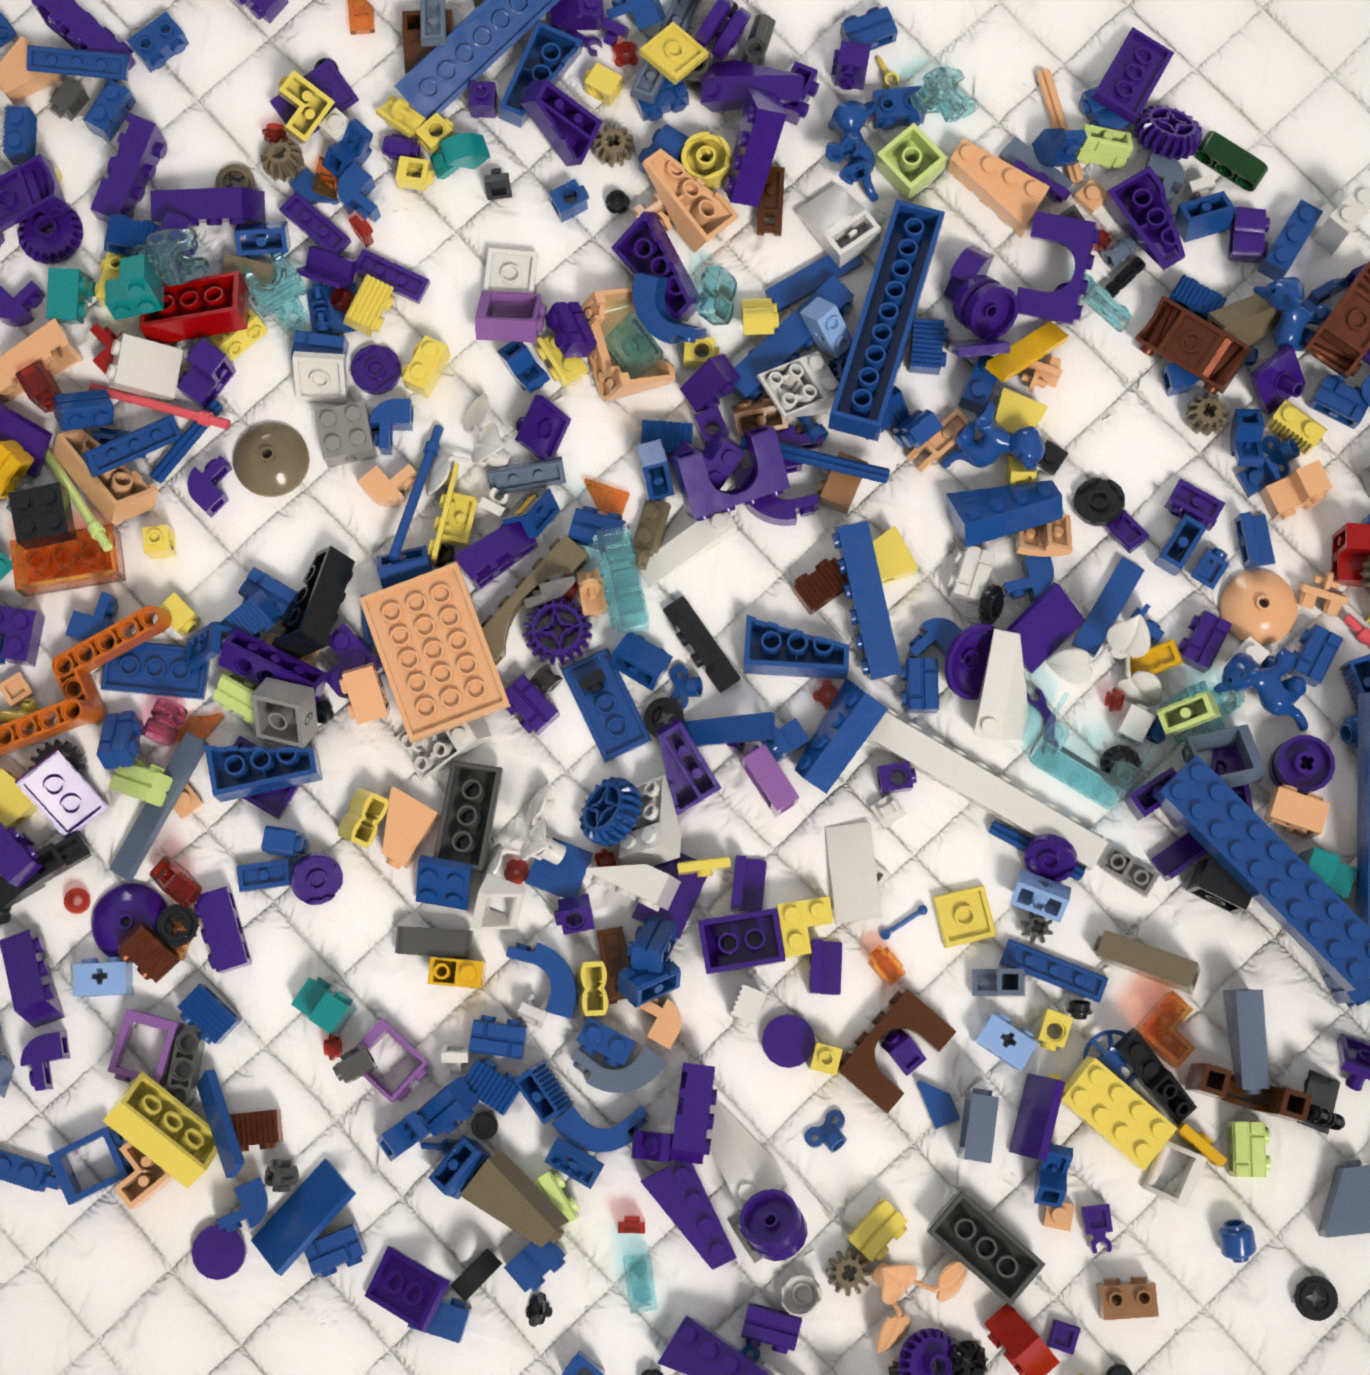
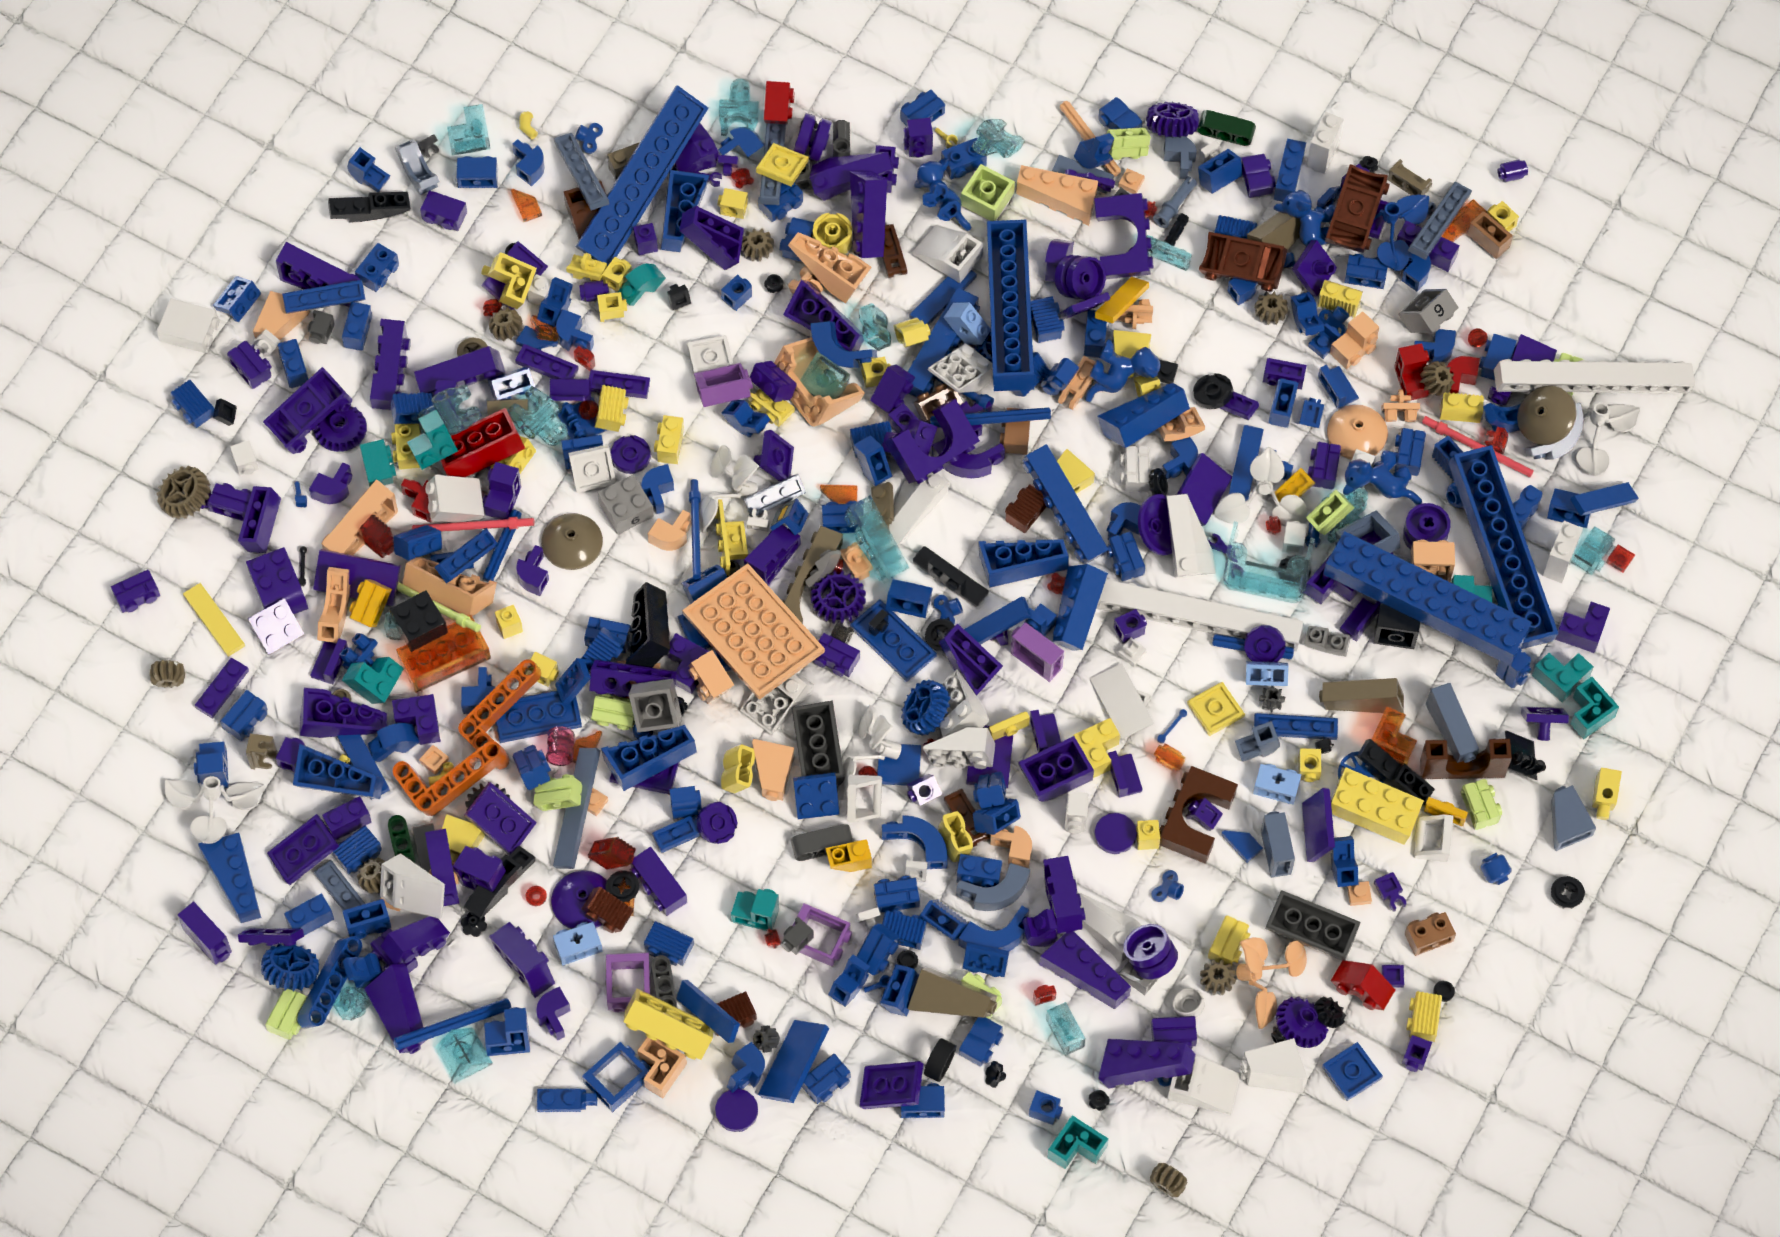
camera: 20 degrees left, 15 degrees down
dark purple tile [1091,27,1174,124] -> none
dark purple wedge [1104,166,1185,270] -> none

